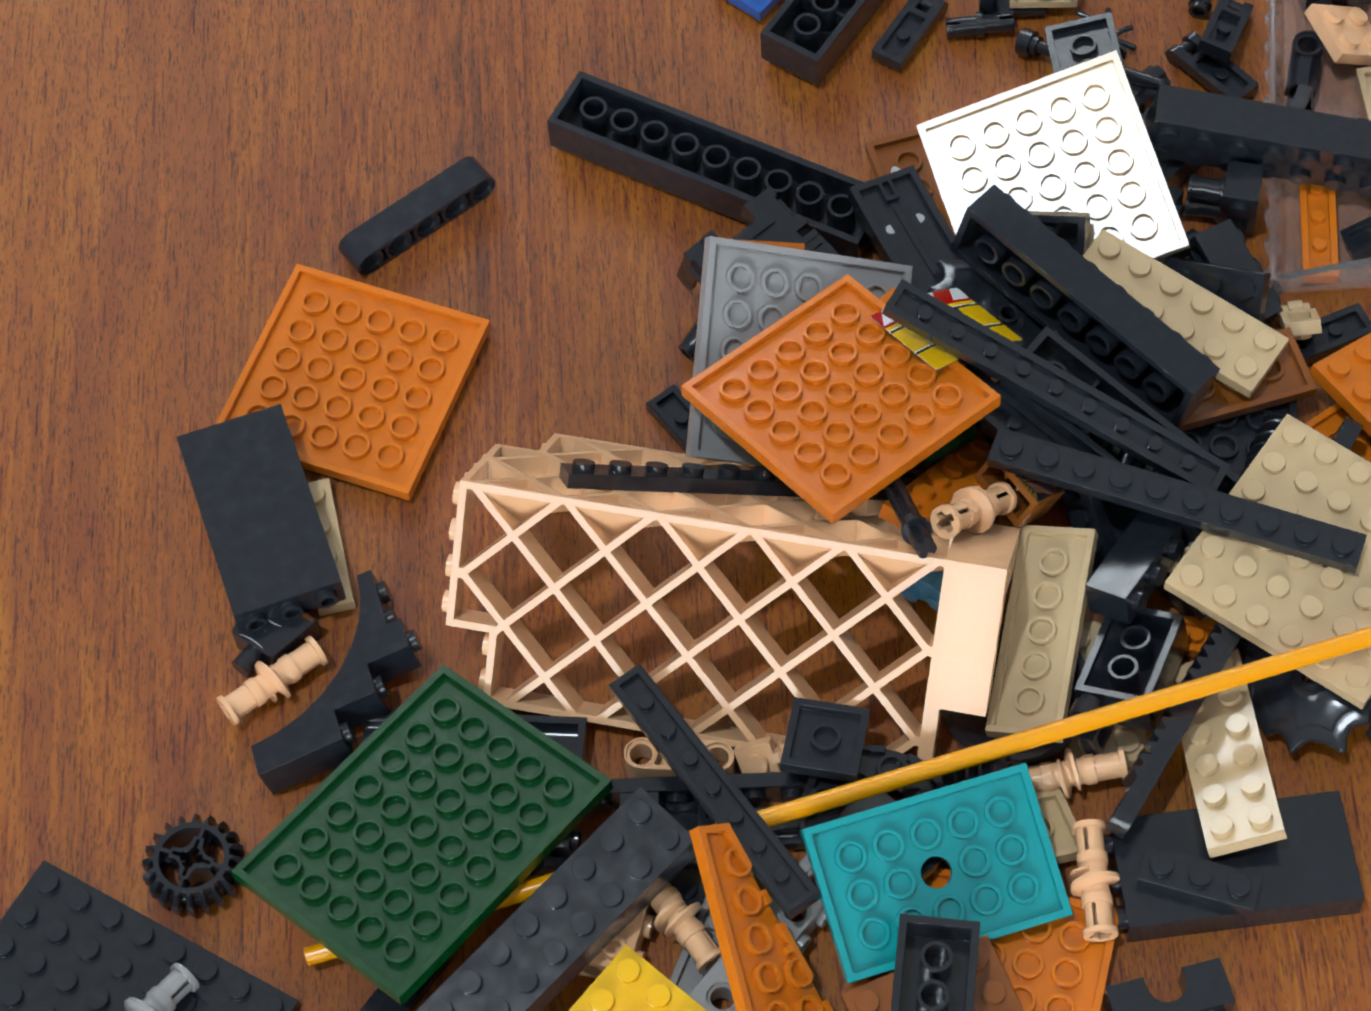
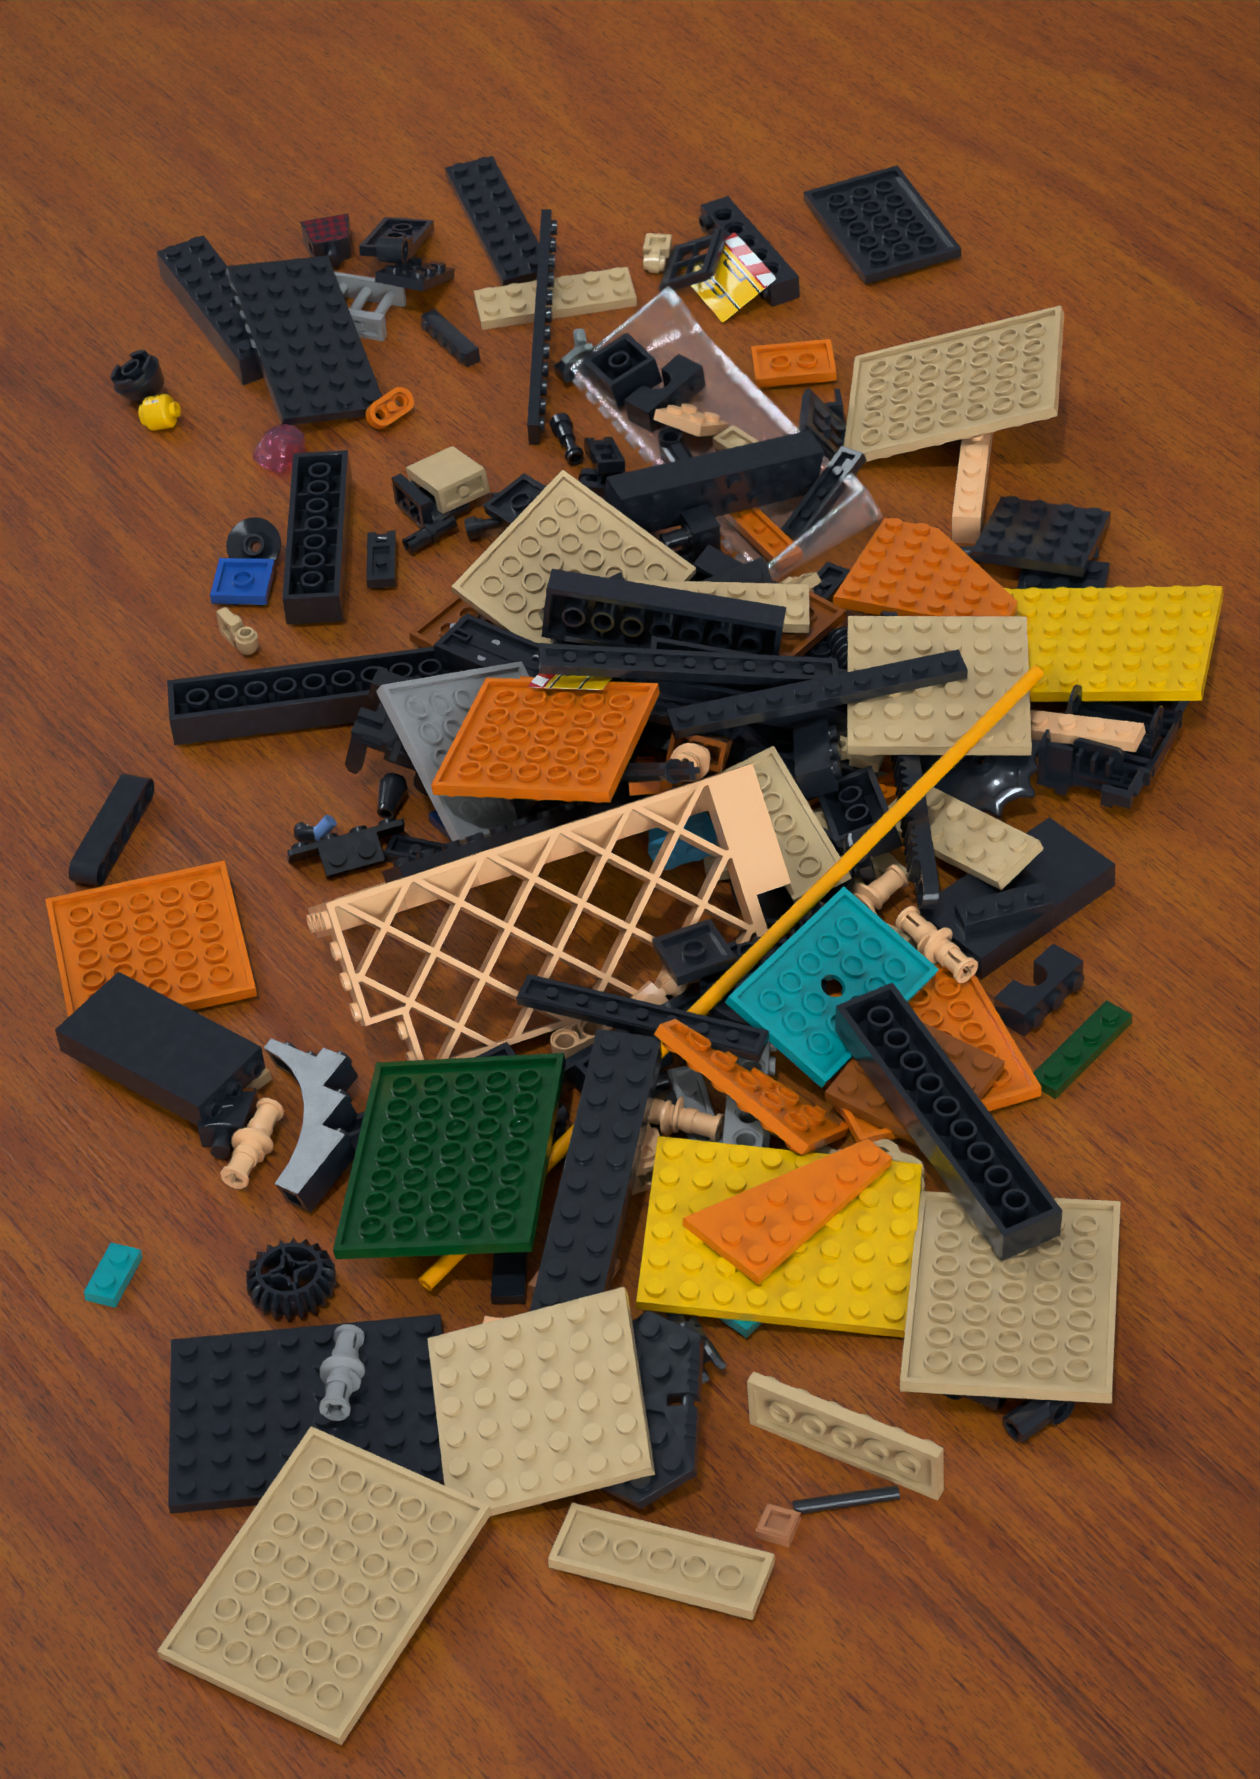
camera: 35 degrees left, 15 degrees down
none -> teal plate [83,1242,143,1308]
none -> tan plate [216,607,259,655]
none -> black bracket [286,817,405,879]
none -> arm [293,815,337,843]

